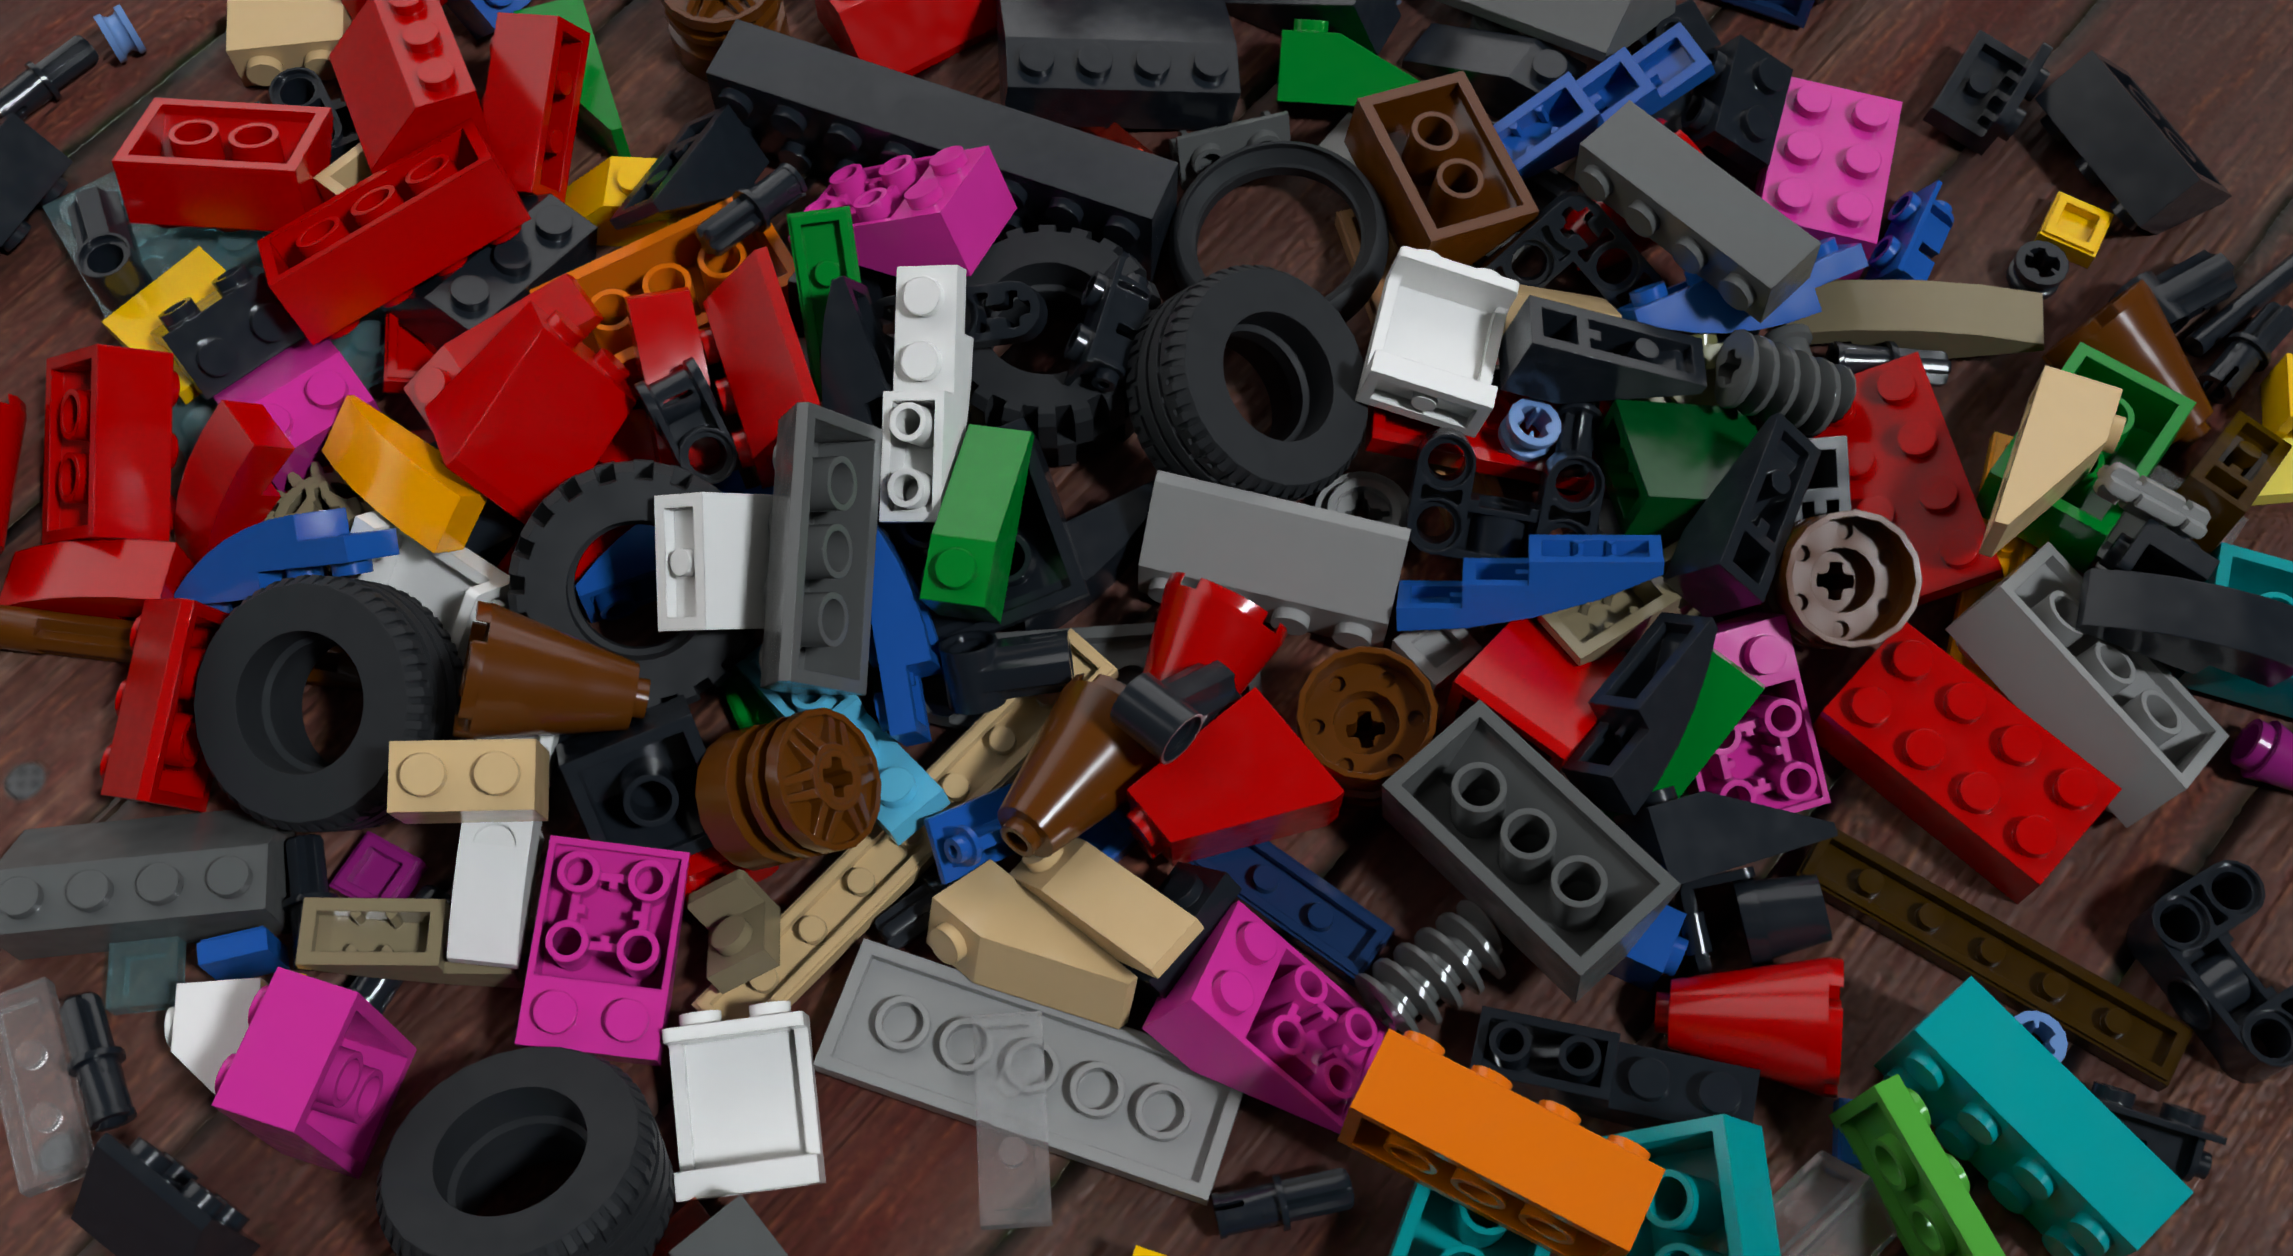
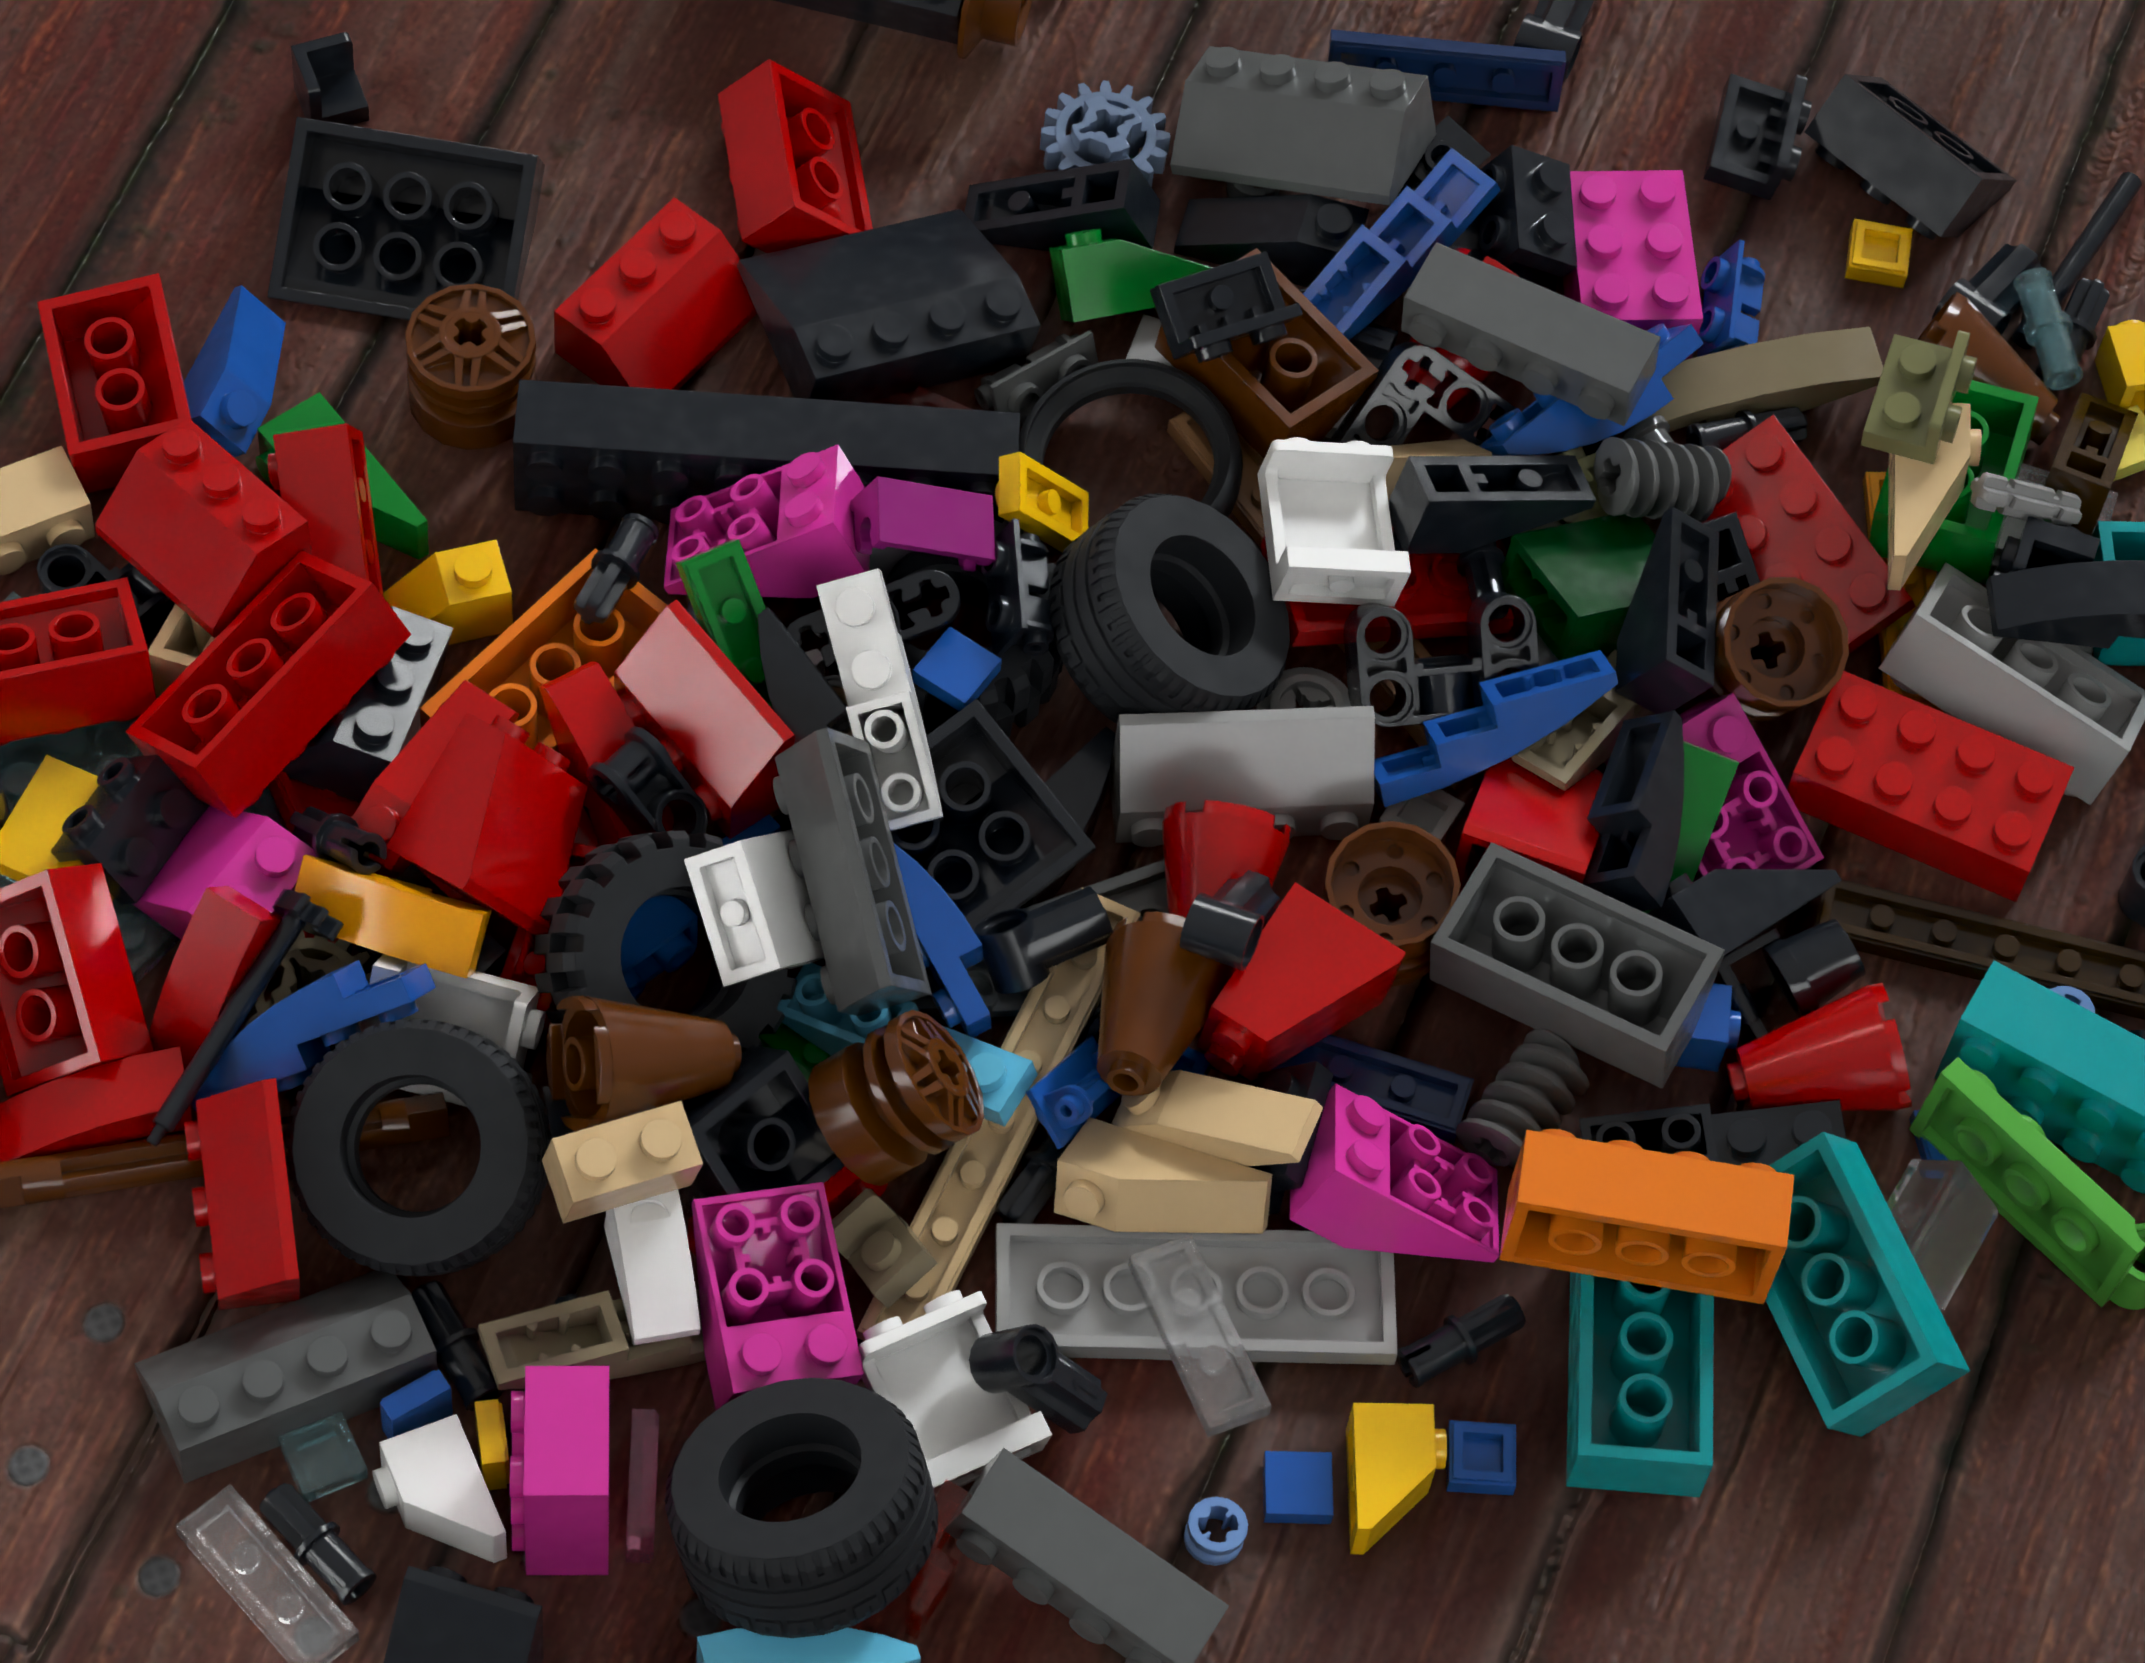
camera: 25 degrees left, 5 degrees down
magenta tile [329,831,429,898] -> none
black slope [609,104,769,230] -> none
green slope [919,424,1034,624] -> none
medium blue bush [1498,398,1561,462] -> none
black bush [2006,240,2069,300] -> none
none -> black piece [146,889,344,1147]
none -> black axle [289,806,387,875]
none -> clear pink tile [626,1409,659,1563]
none -> magenta hinge [851,476,995,572]
none -> blue tile [912,626,1002,711]
none -> black piece [969,1324,1107,1434]
none -> yellow plate [995,452,1089,553]
none -> black bracket [1150,251,1303,364]
none -> olive bracket [1861,330,1977,464]
none -> clear light blue pin [2014,268,2083,390]

